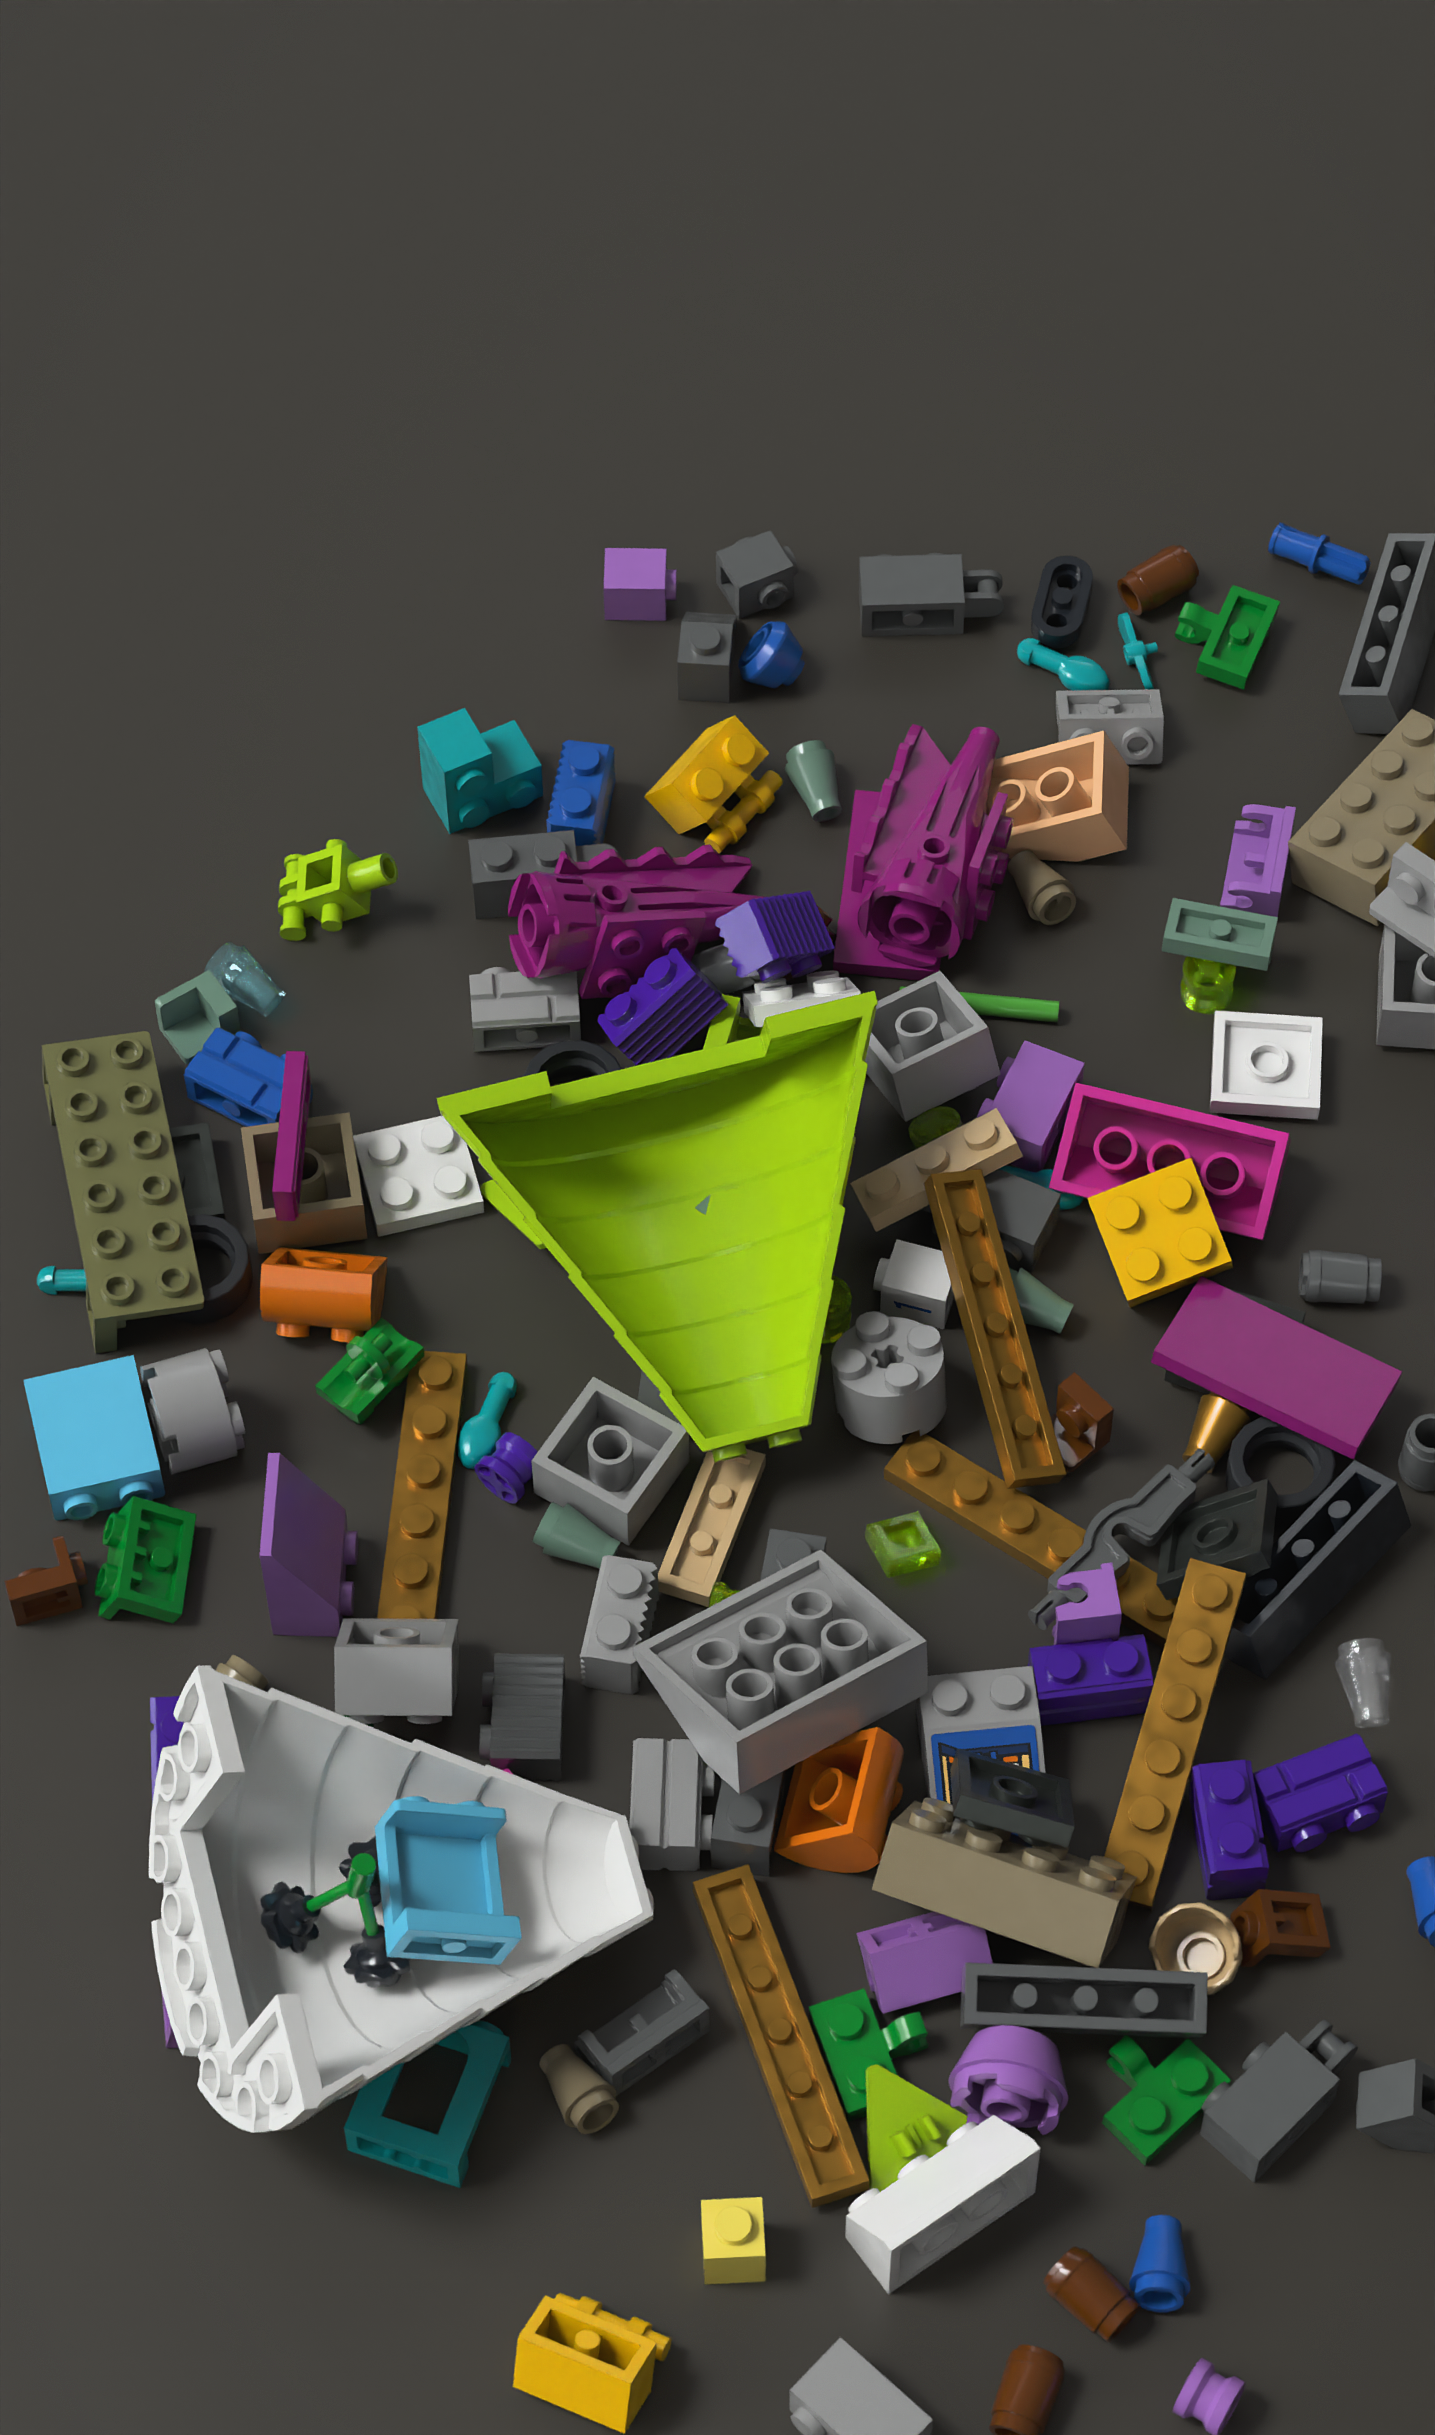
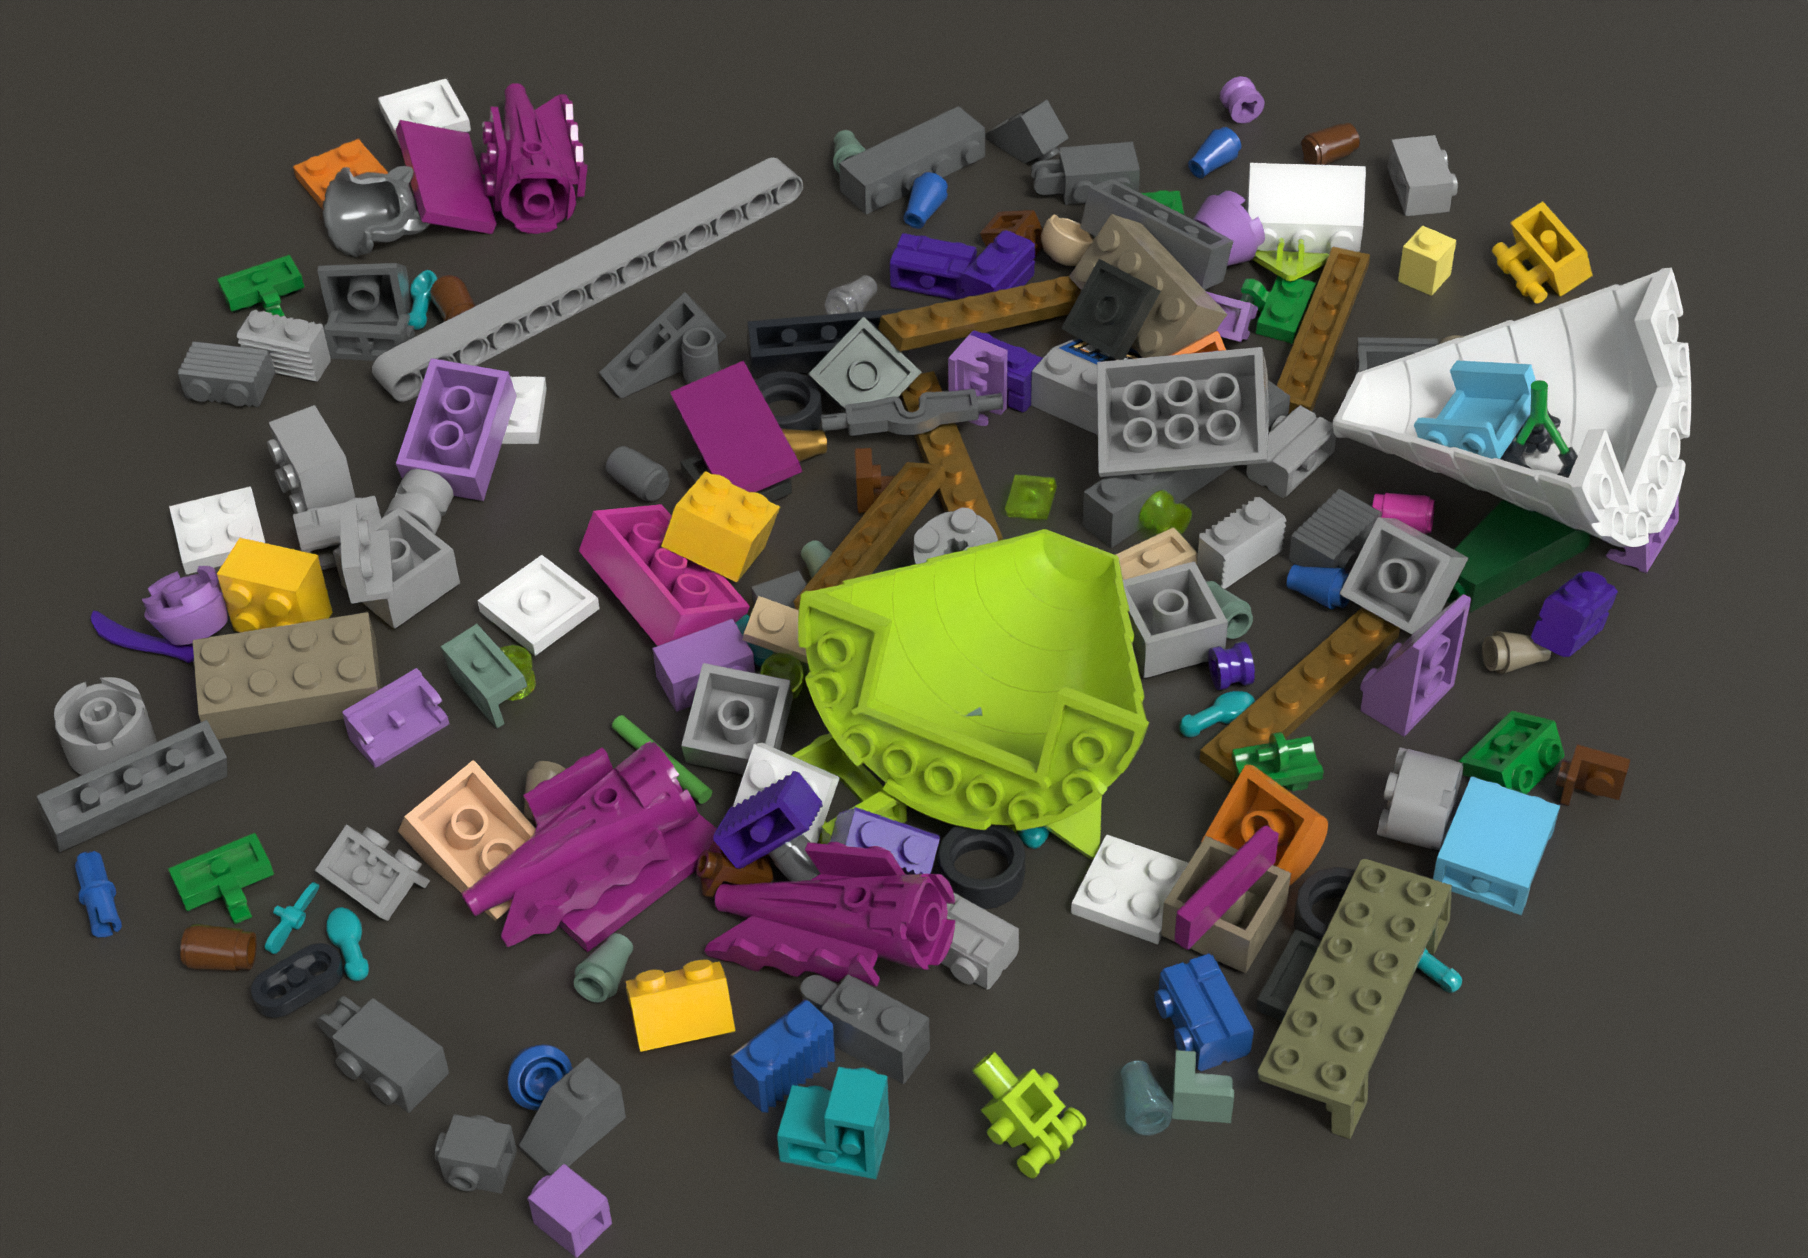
camera: 140 degrees left, 10 degrees down
reddish brown piece [1043,2246,1141,2342] -> none
none -> blue cone [1287,565,1350,609]

